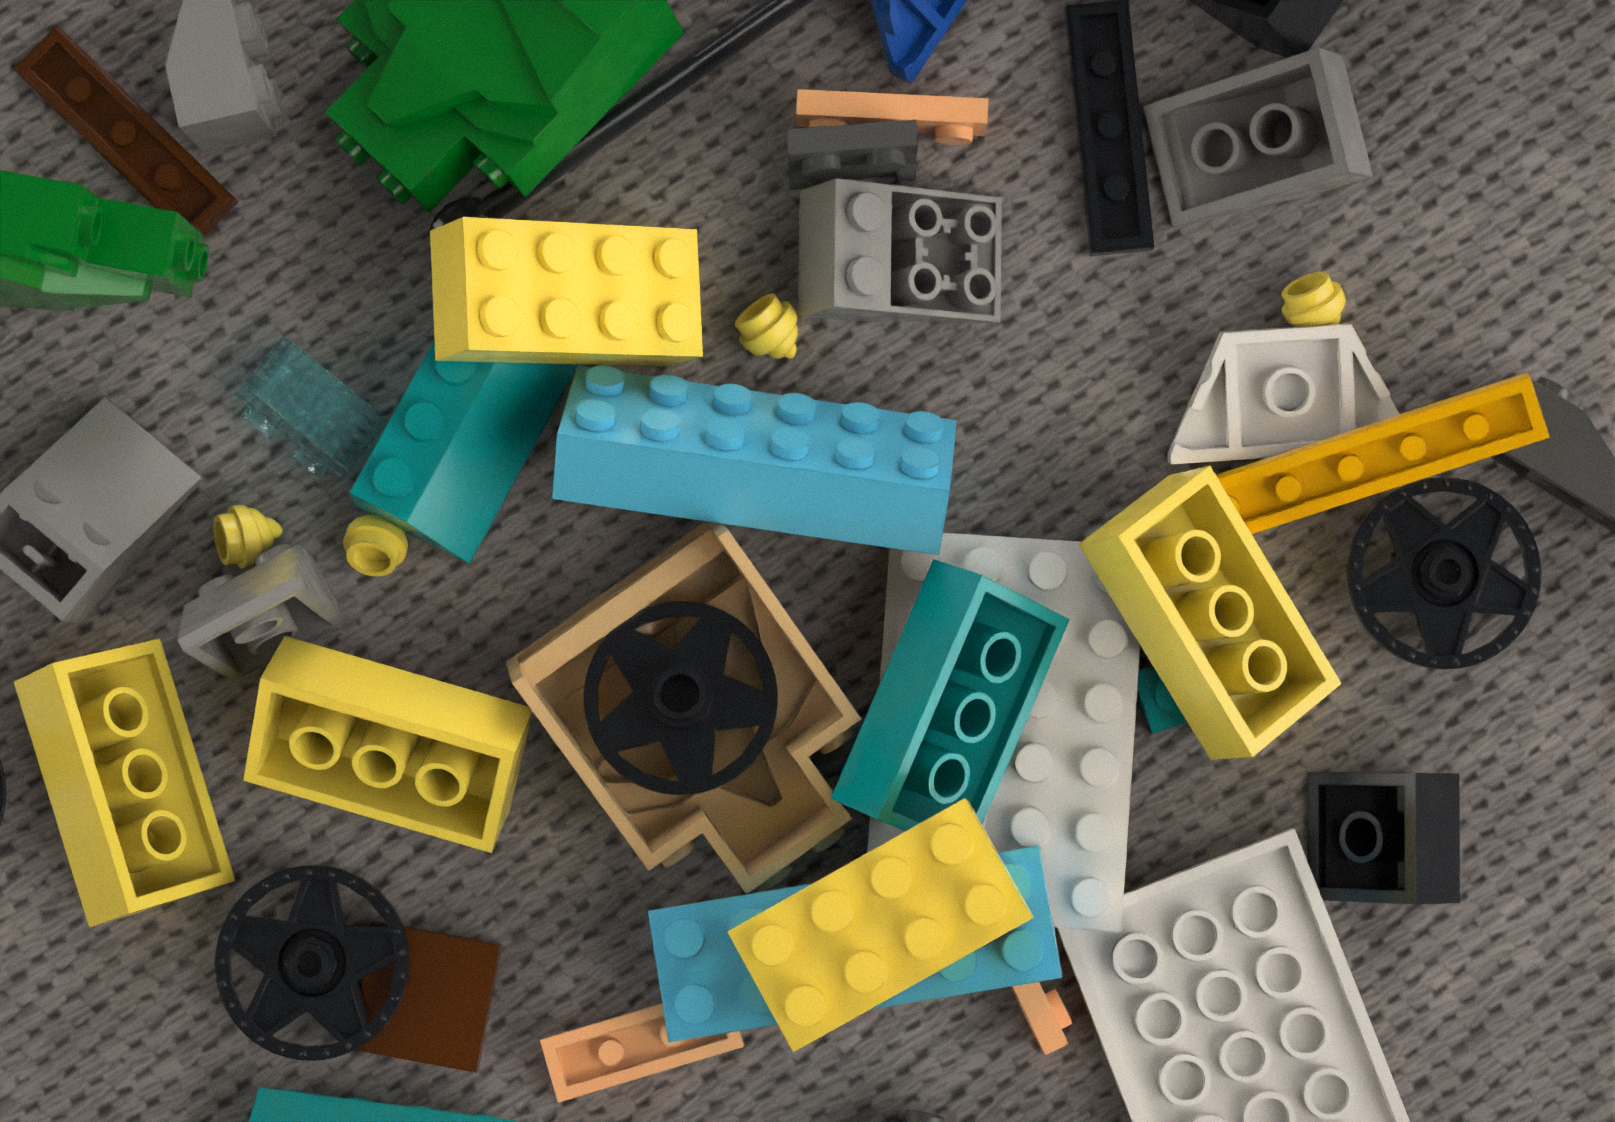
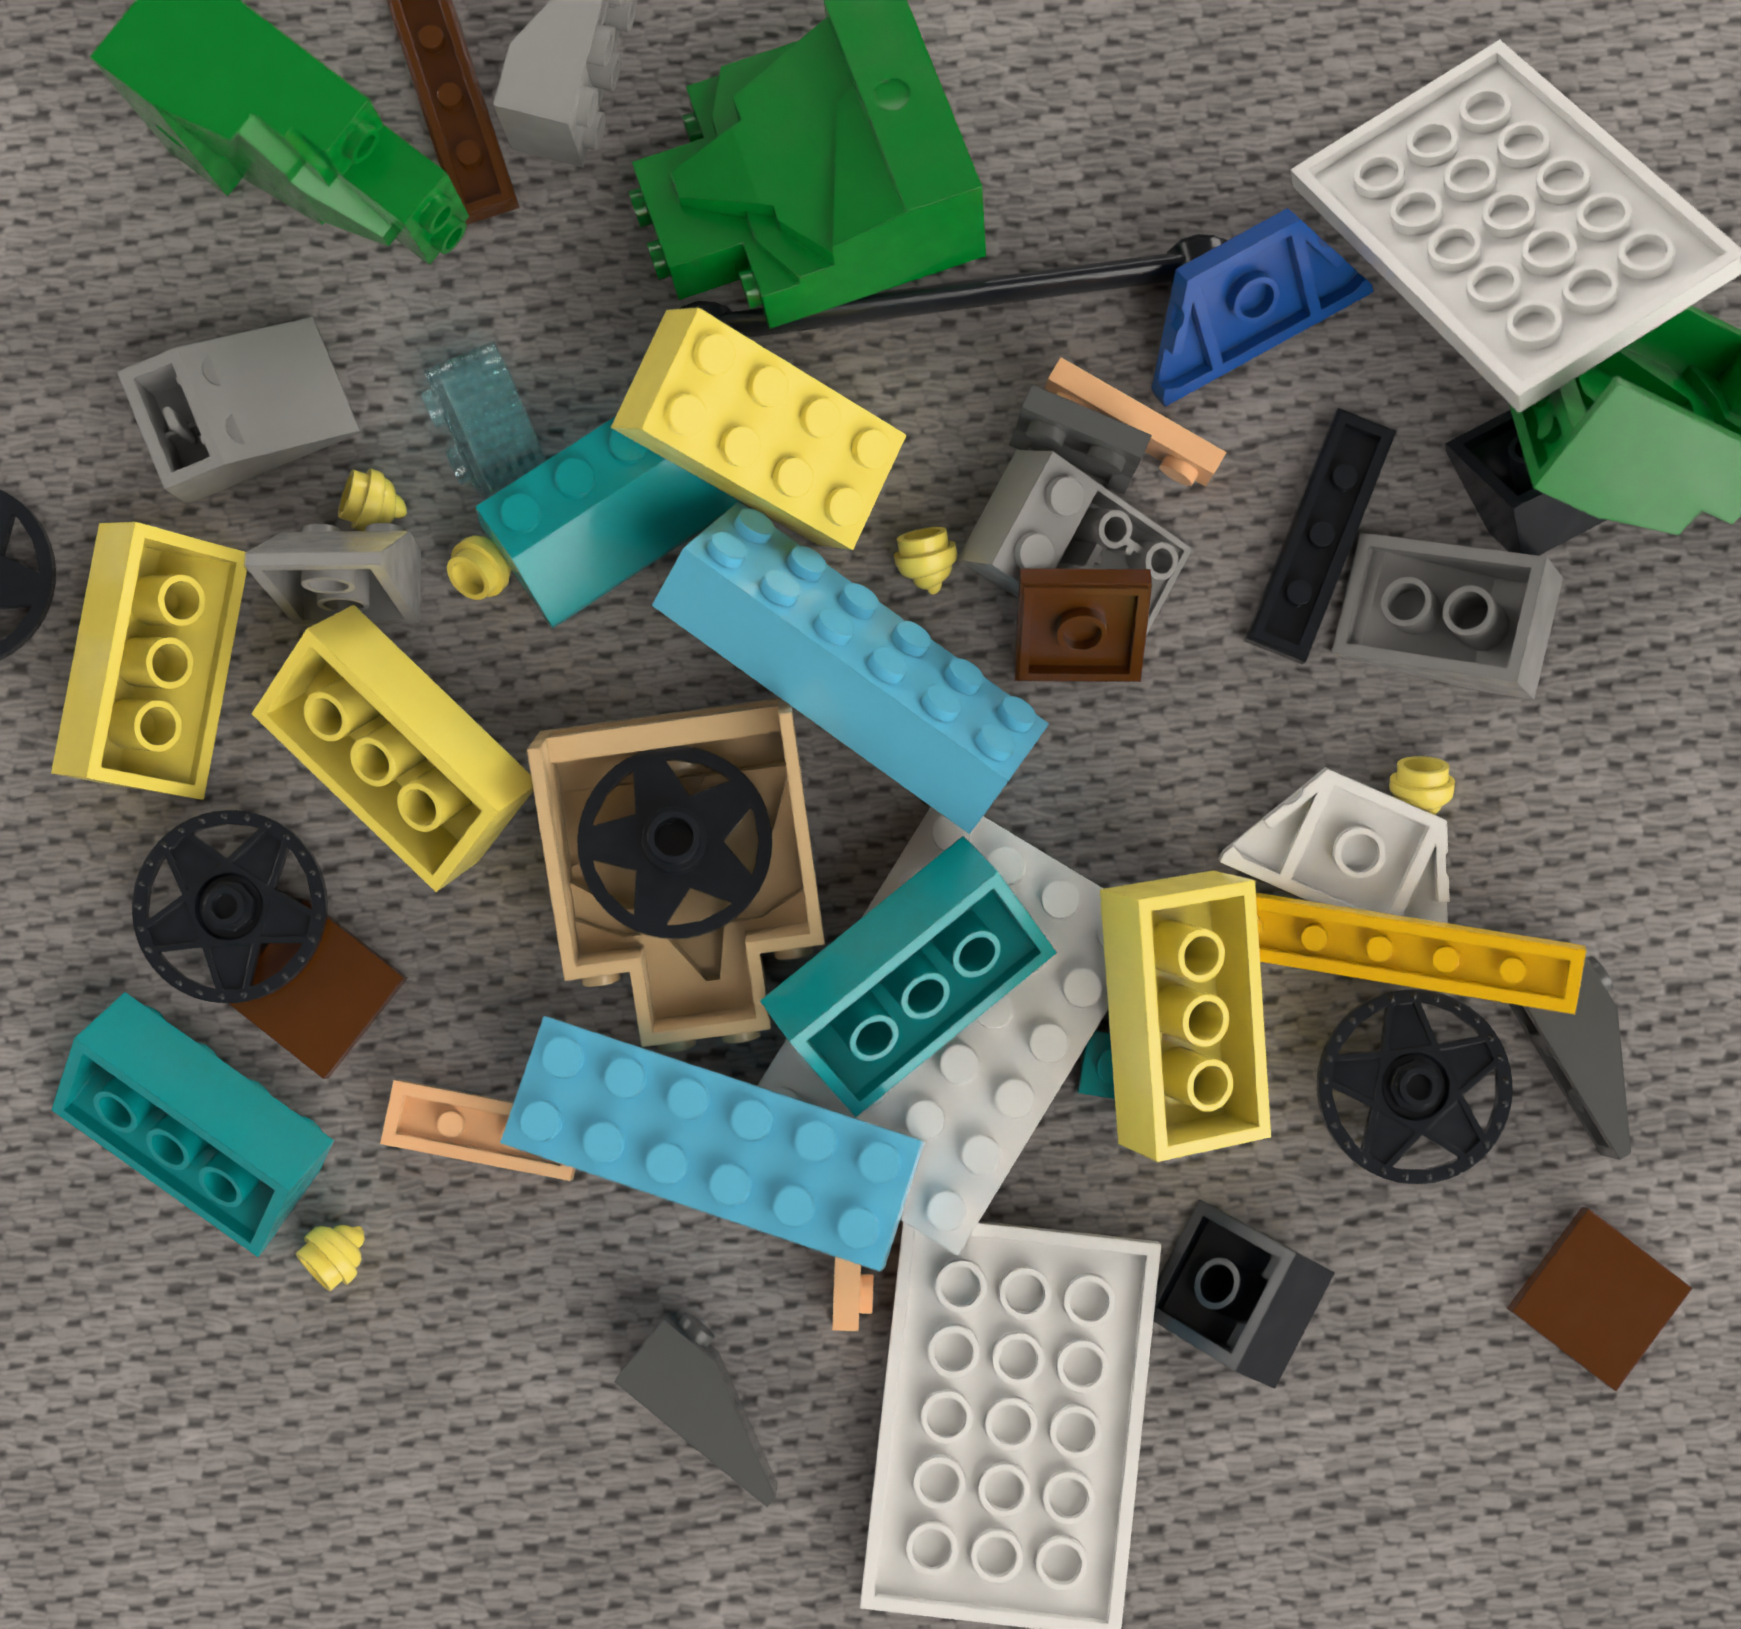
camera: 25 degrees right, 0 degrees up
light yellow brick [727,798,1034,1052] -> none
none -> reddish brown tile [1014,569,1152,682]

